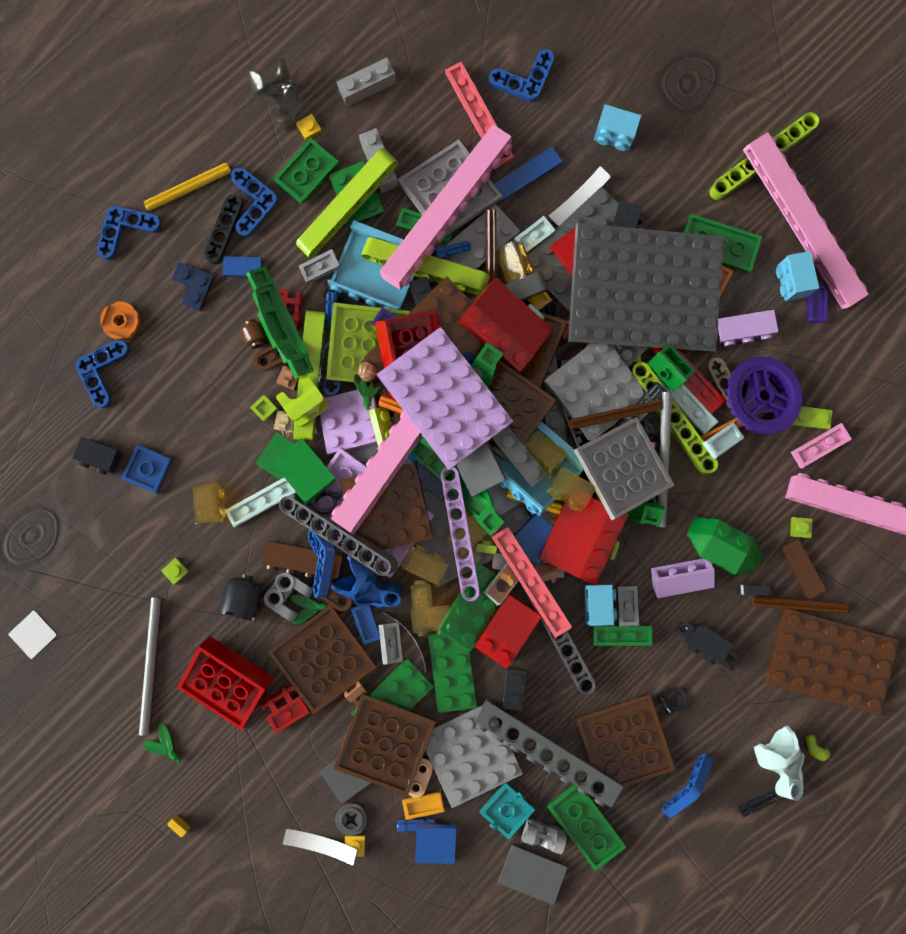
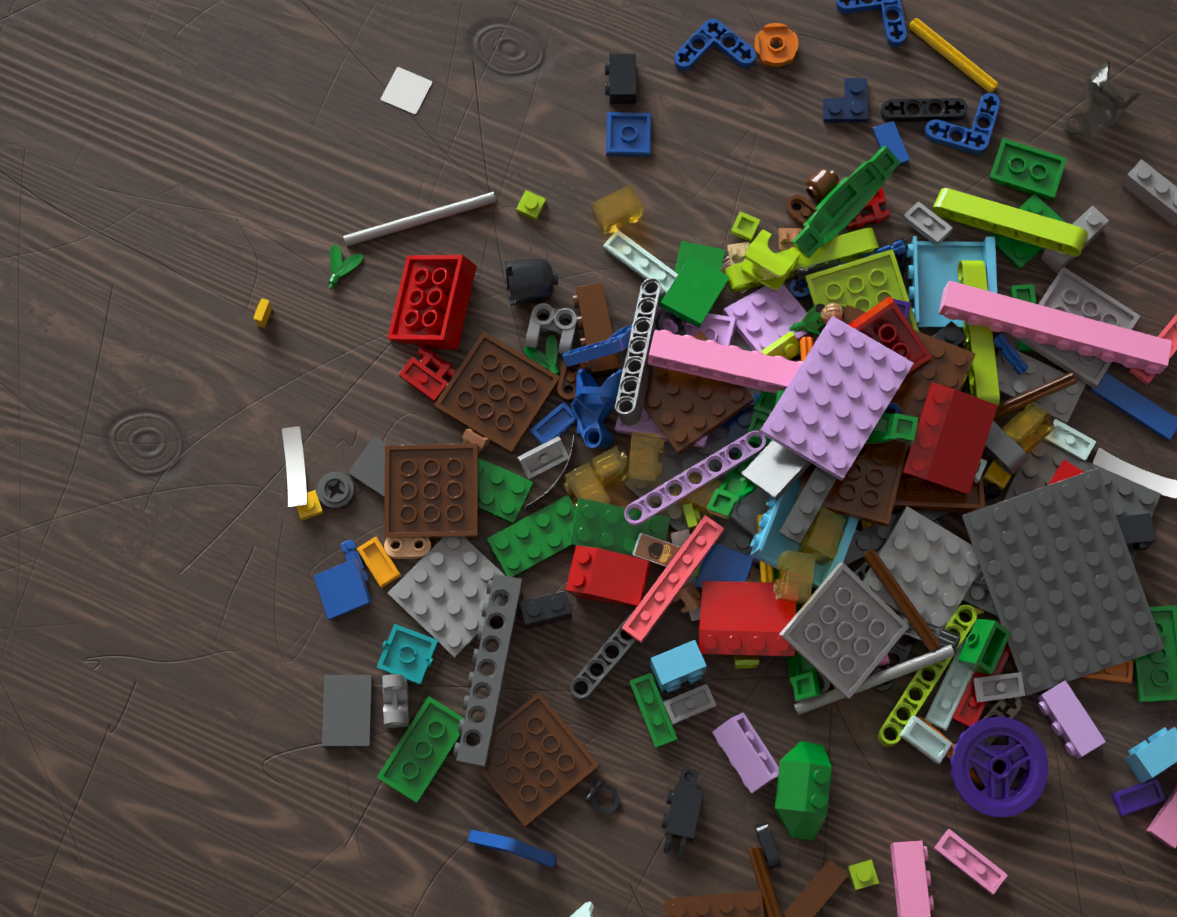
camera: 70 degrees right, 10 degrees down
yellow plate [296,114,322,141] -> none
lime plate [792,406,832,430] -> none
none -> light grey plate [973,672,1025,702]

